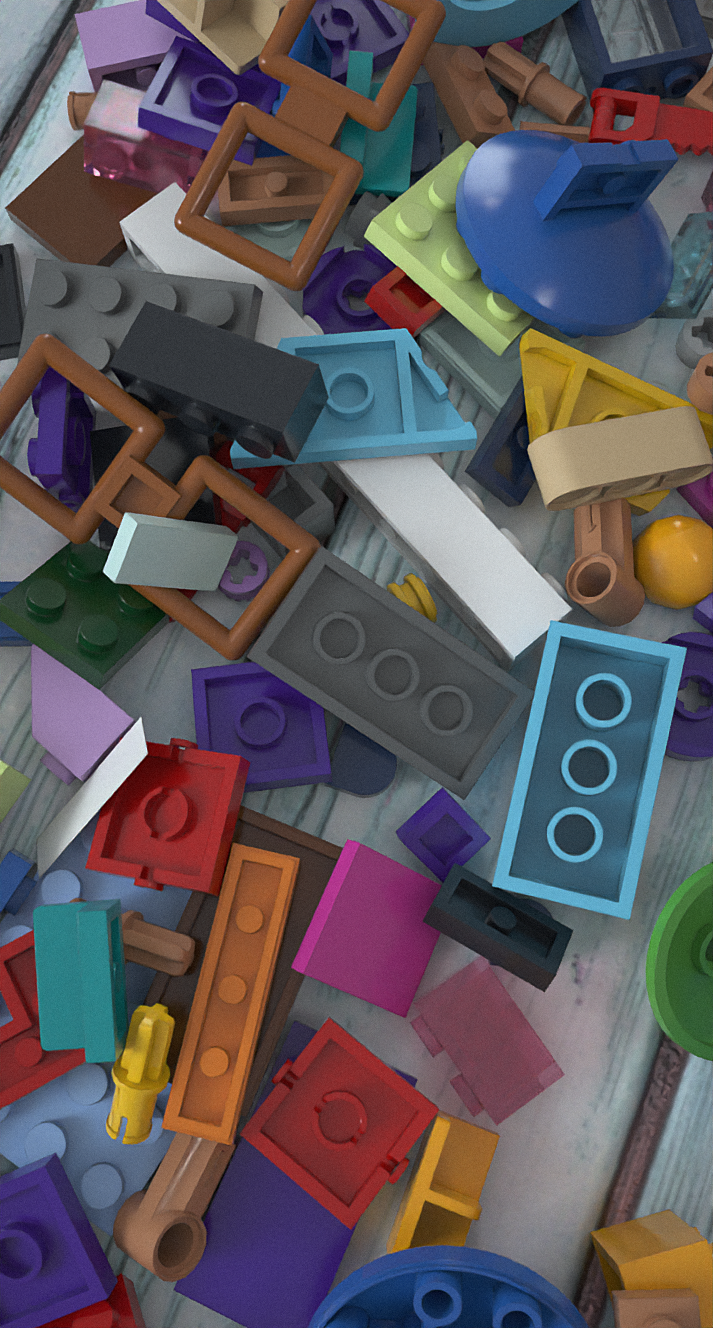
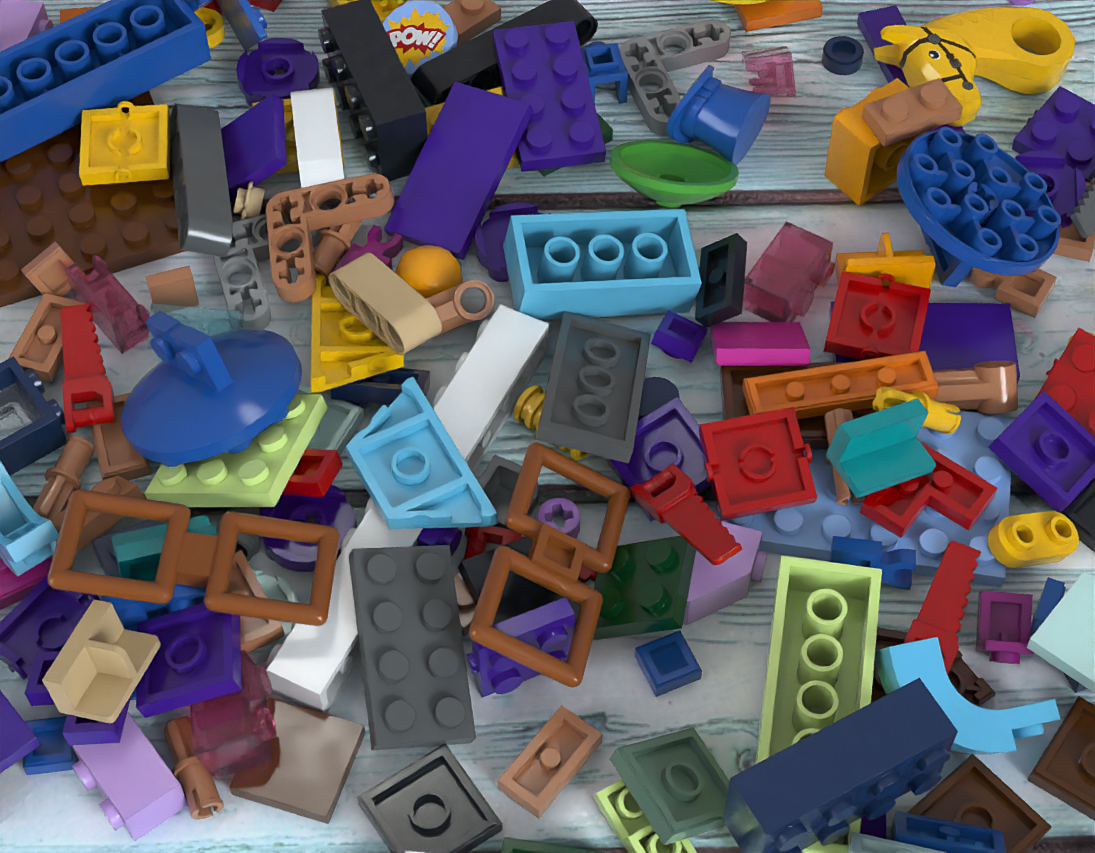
camera: 115 degrees left, 20 degrees down
white sticker [36,717,148,879] -> none
light aqua tile [103,512,239,592] -> none
black brick [109,301,329,463] -> none
none -> red piece [630,464,743,565]

